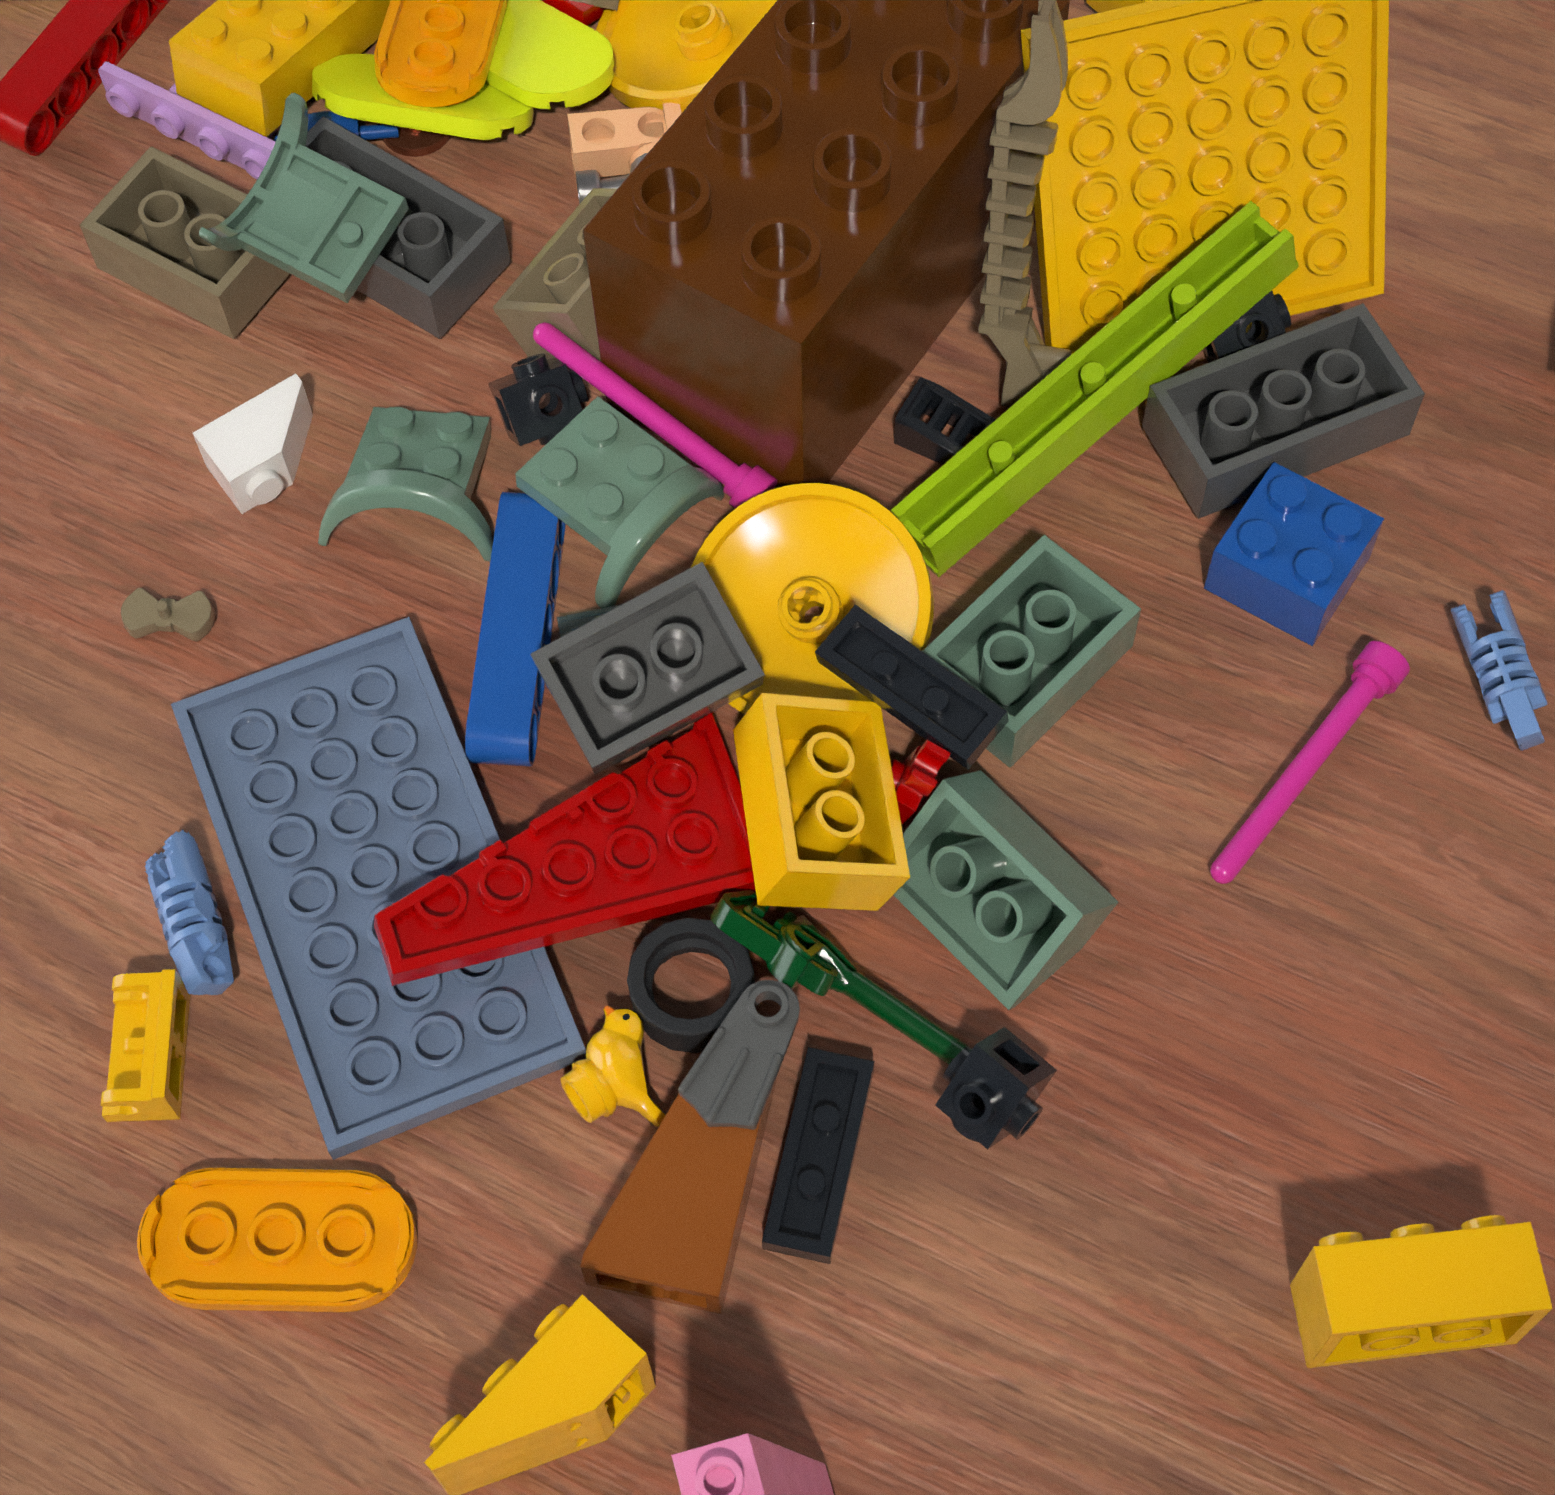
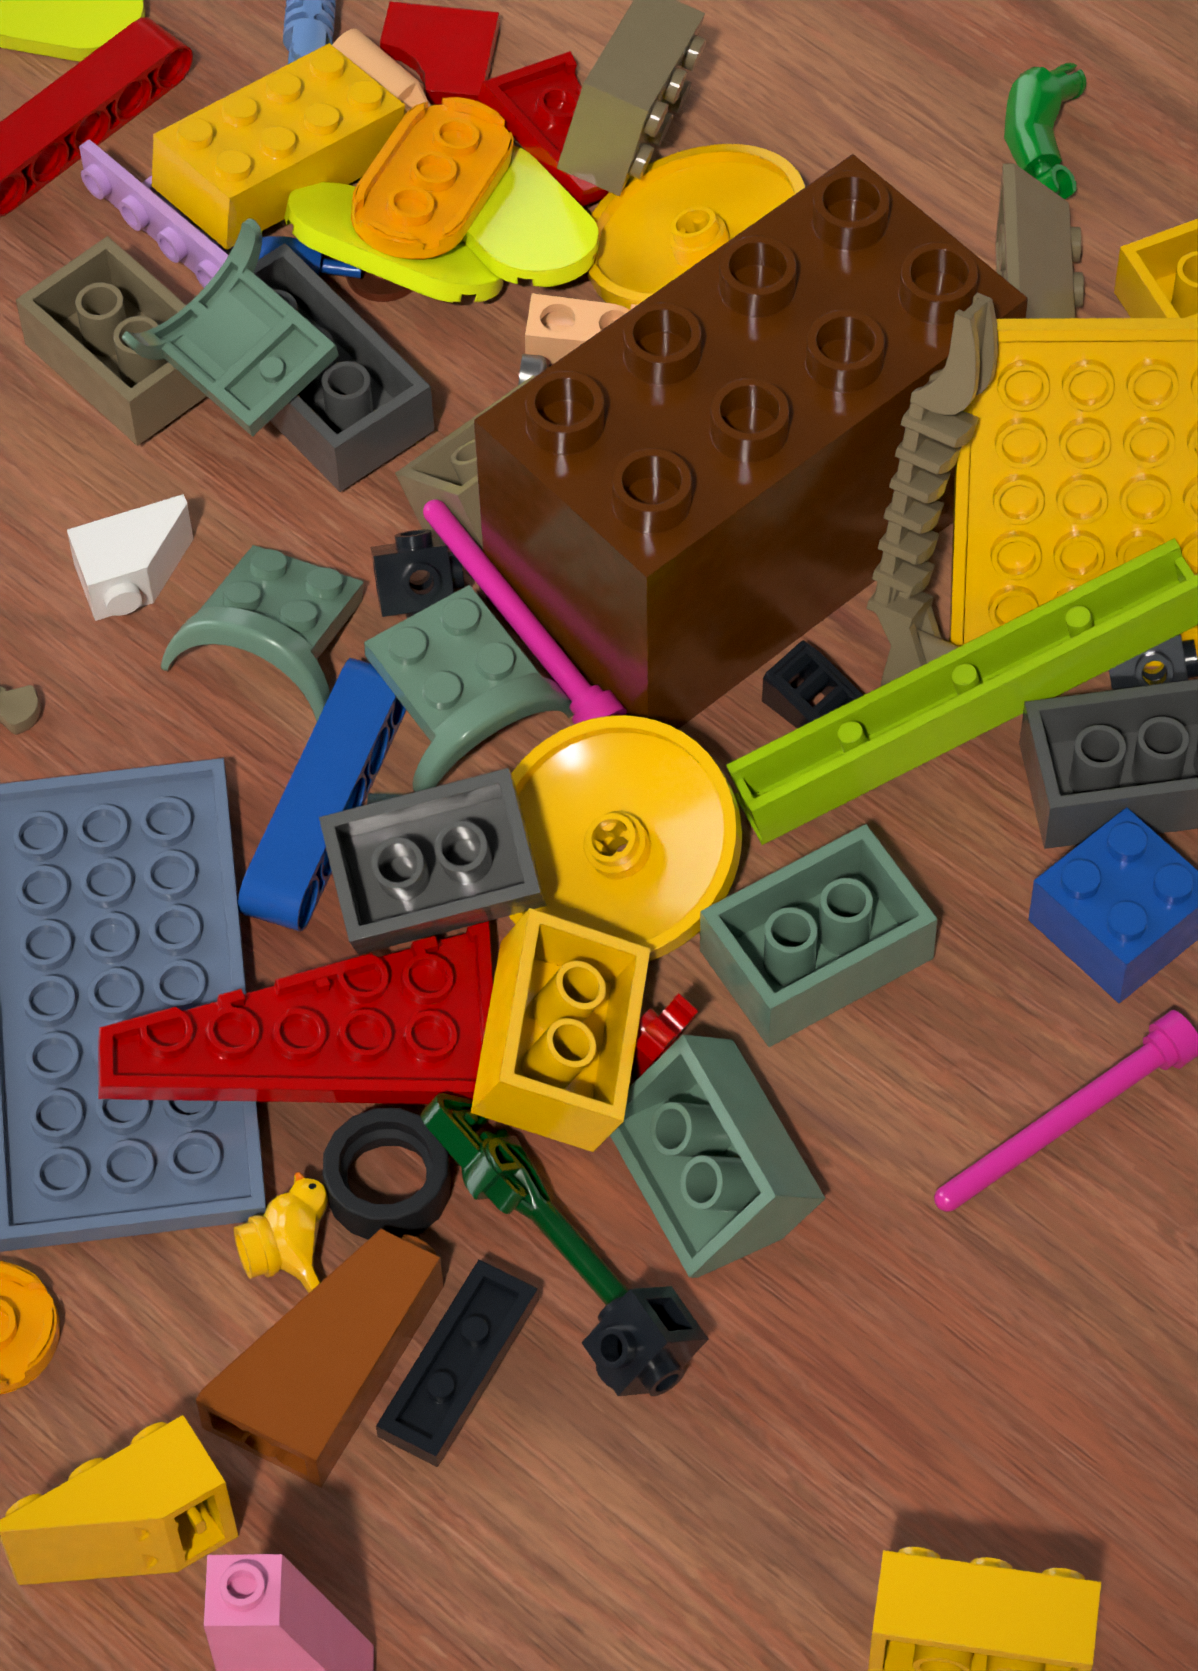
camera: 15 degrees right, 5 degrees down
dark grey piece [678,980,800,1130] -> none
black plate [815,605,1009,770] -> none

